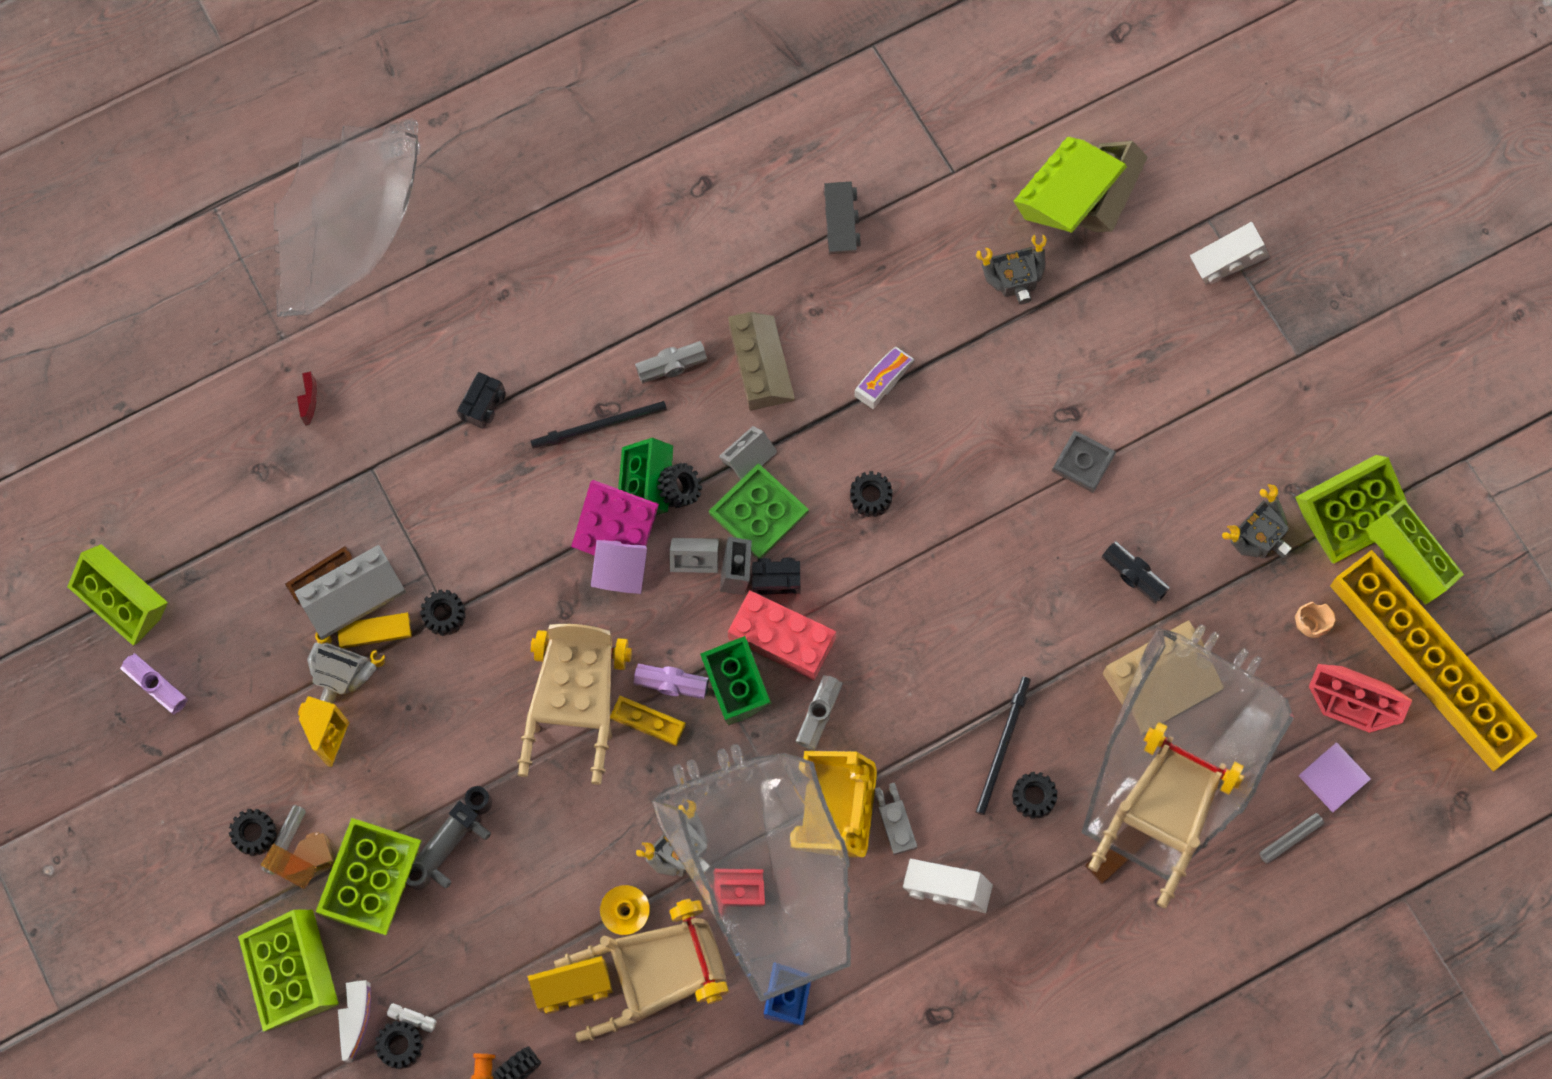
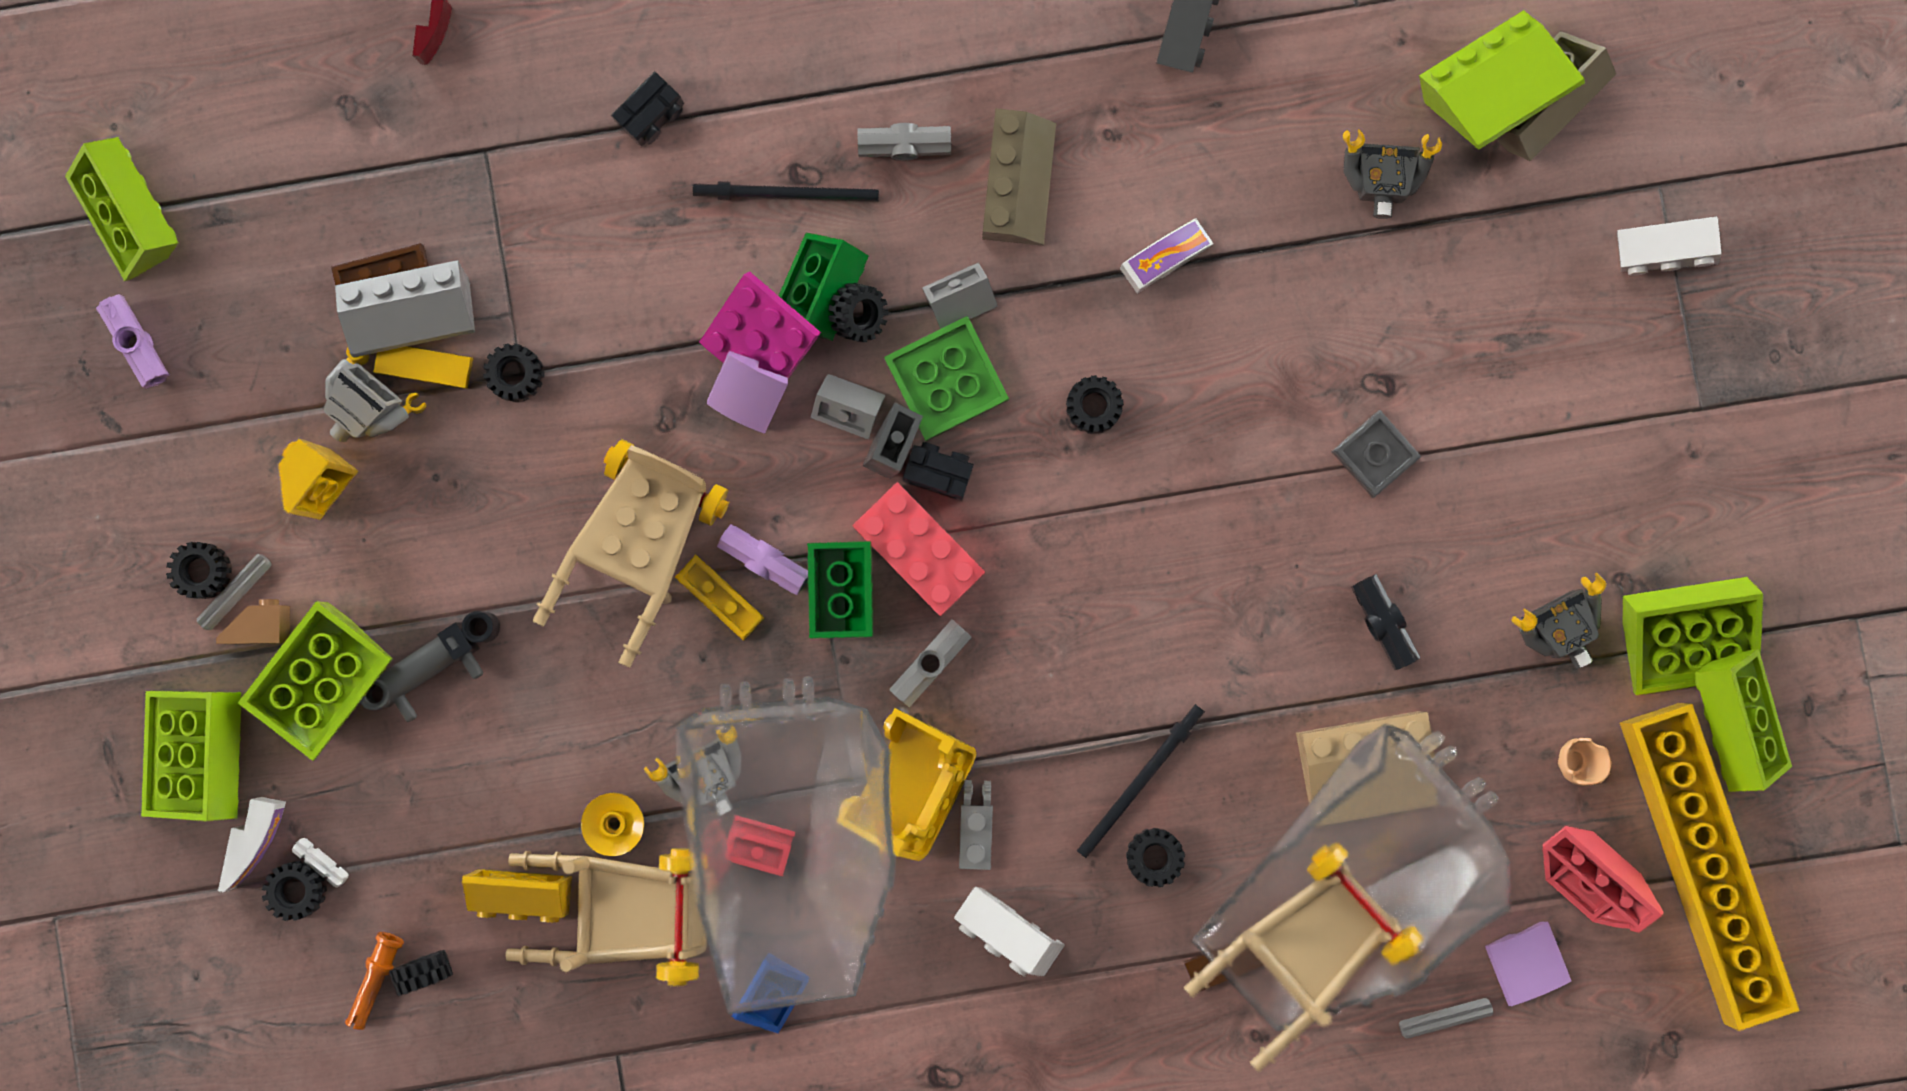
camera: 20 degrees right, 15 degrees up
clear orange tile [261,844,317,890] -> none

